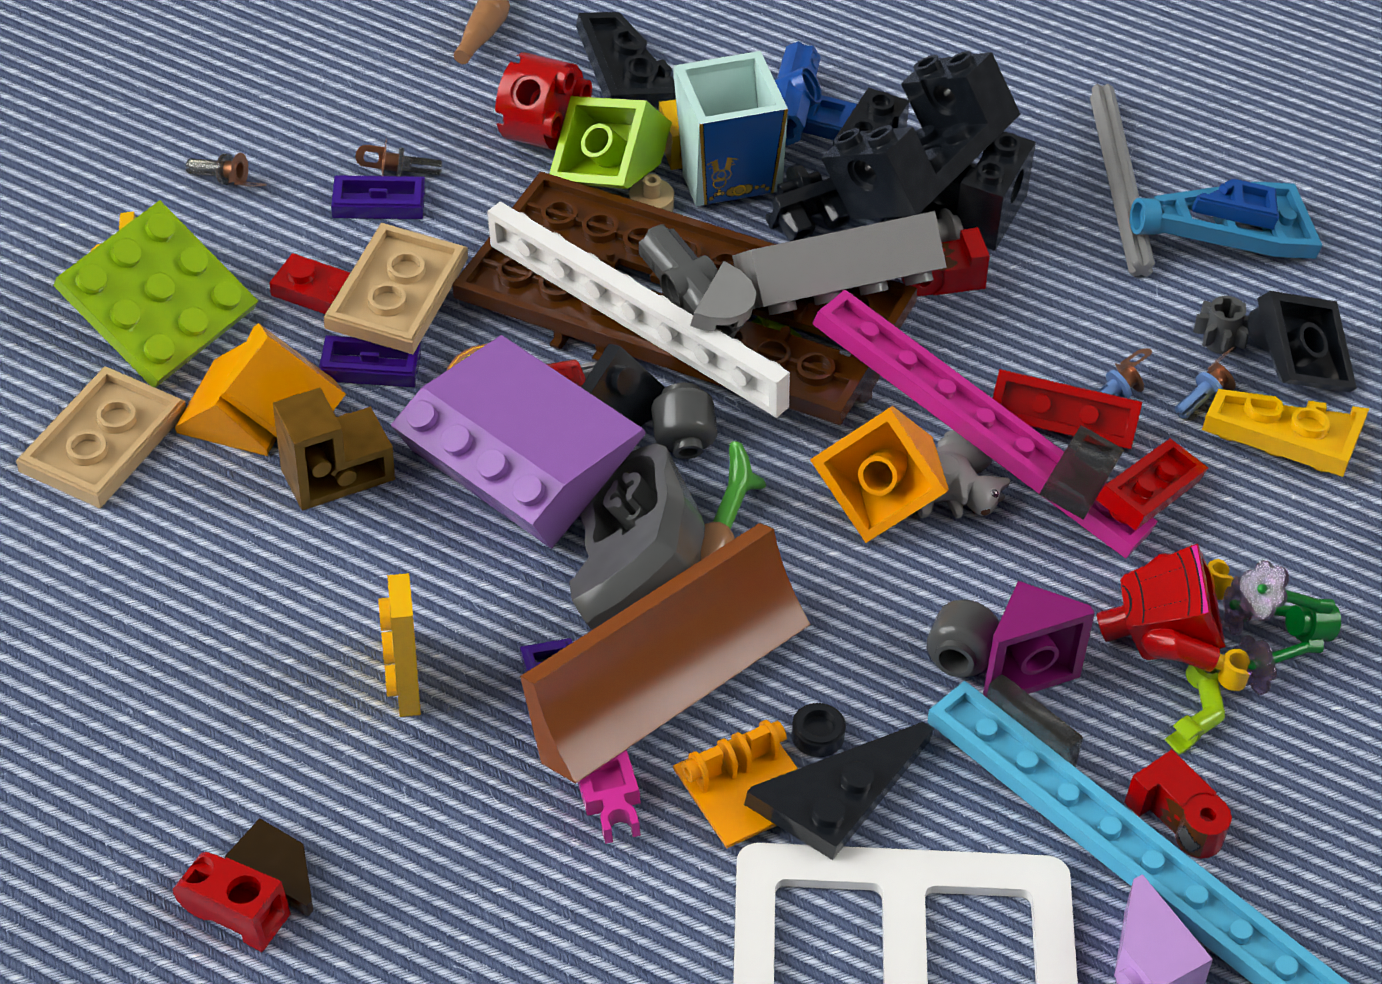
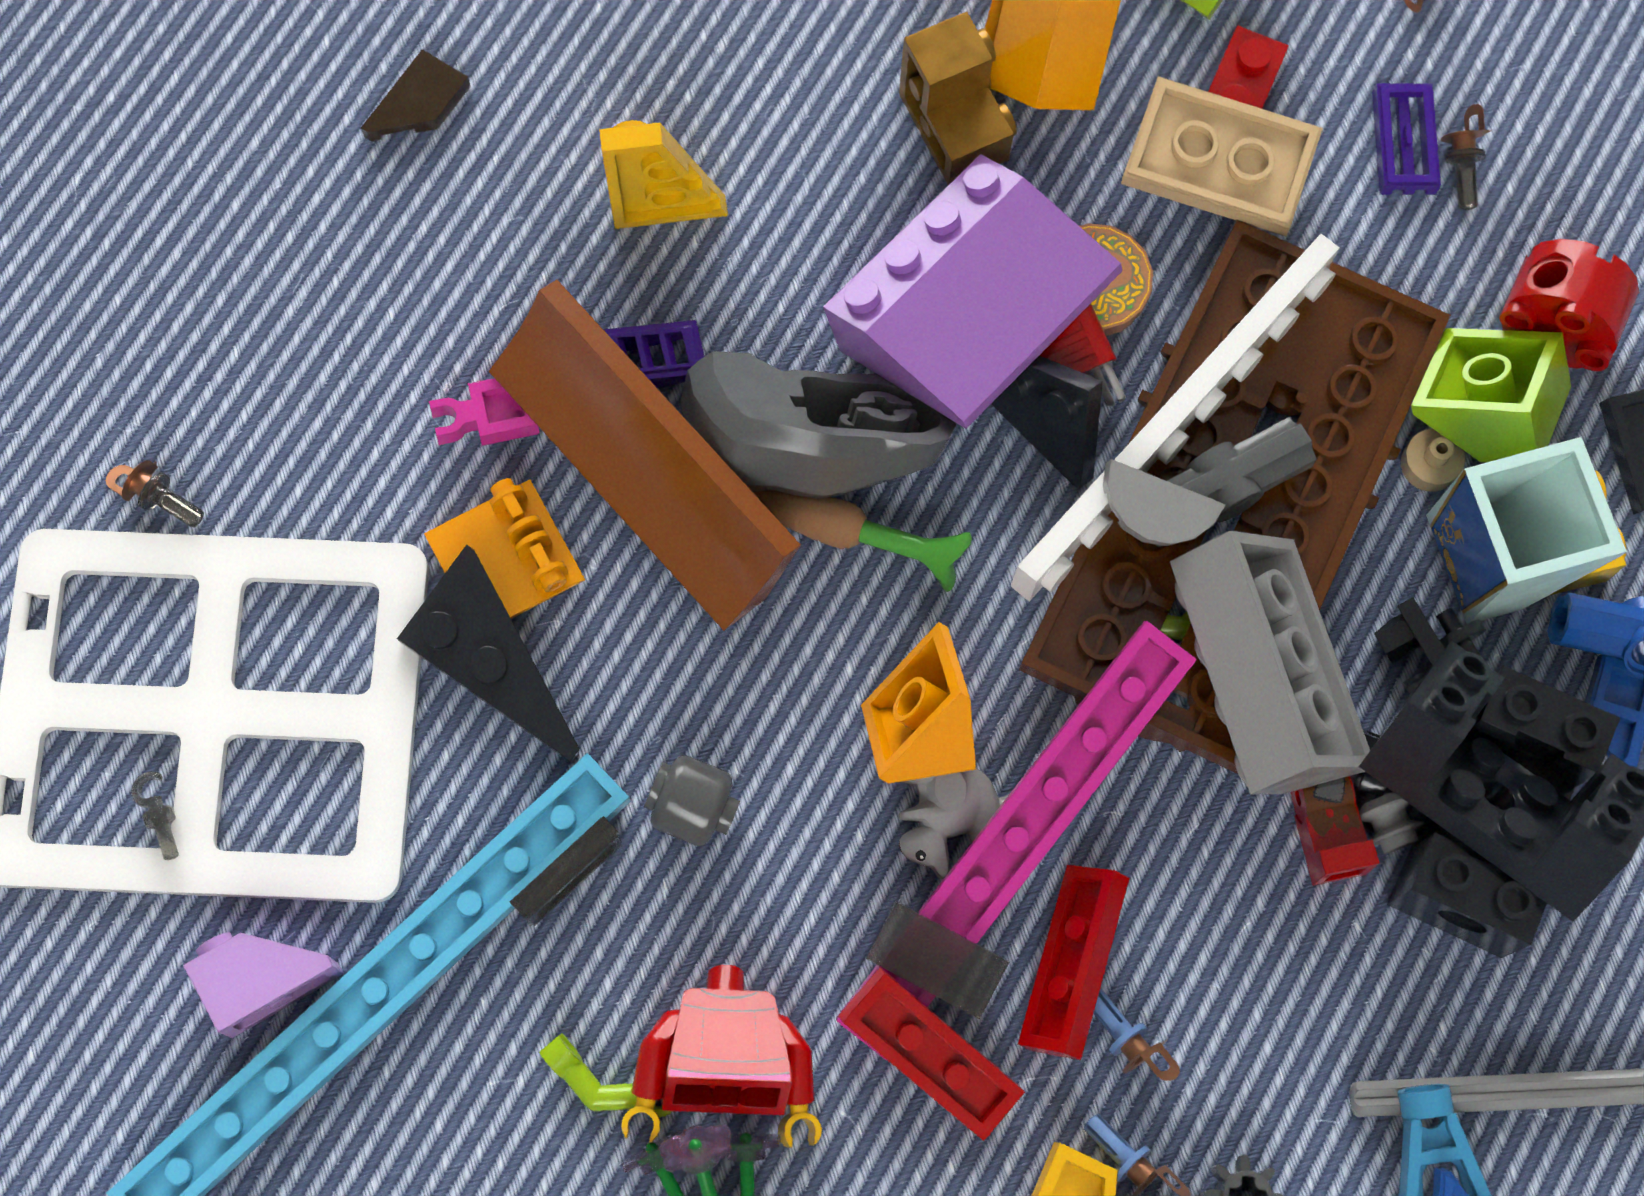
camera: 90 degrees right, 25 degrees up
red leg [173,852,291,952] -> none
dark purple tile [319,335,421,388] -> none
dark grey head [651,382,718,459] -> none
black tile [791,703,846,757] -> none
magenta slope [983,581,1095,704] -> none
red leg [1124,749,1232,858] -> none

